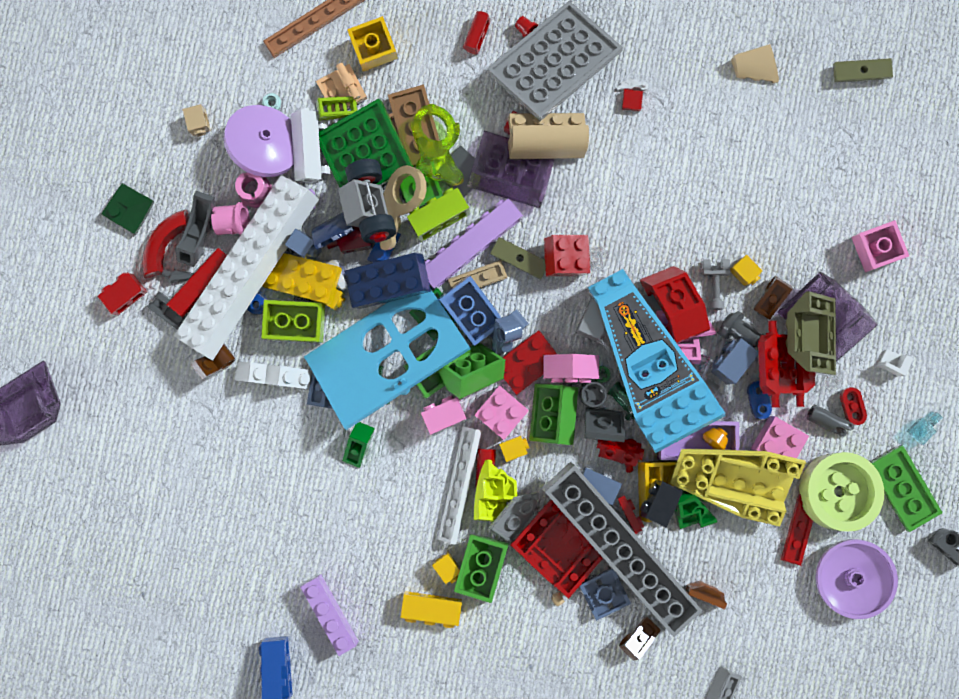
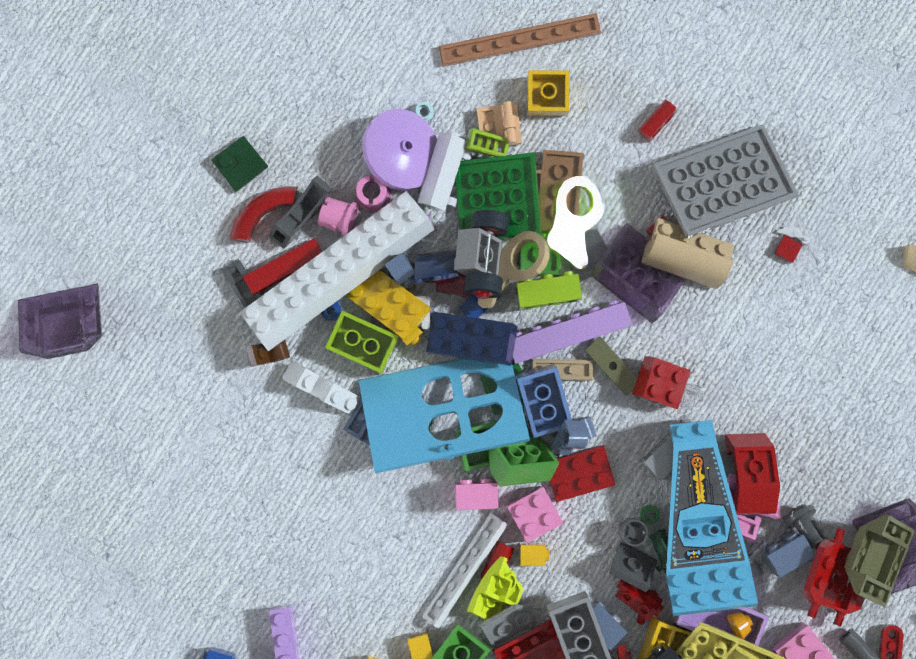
camera: 20 degrees right, 0 degrees up
red brick [98,272,148,316] -> none
dark grey bar [162,270,194,283] -> none
tan brick [182,104,211,137] -> none
green slope [342,422,375,468] -> none
red piece [515,16,538,38] -> none
bright green slope [529,384,579,445] -> none
bright pink brick [544,354,599,383] -> none
light grey bar [701,259,730,310] -> none
yellow brick [730,255,762,286] -> none
blue plate [747,381,772,419] -> none
reddish brown plate [753,276,793,320] -> none

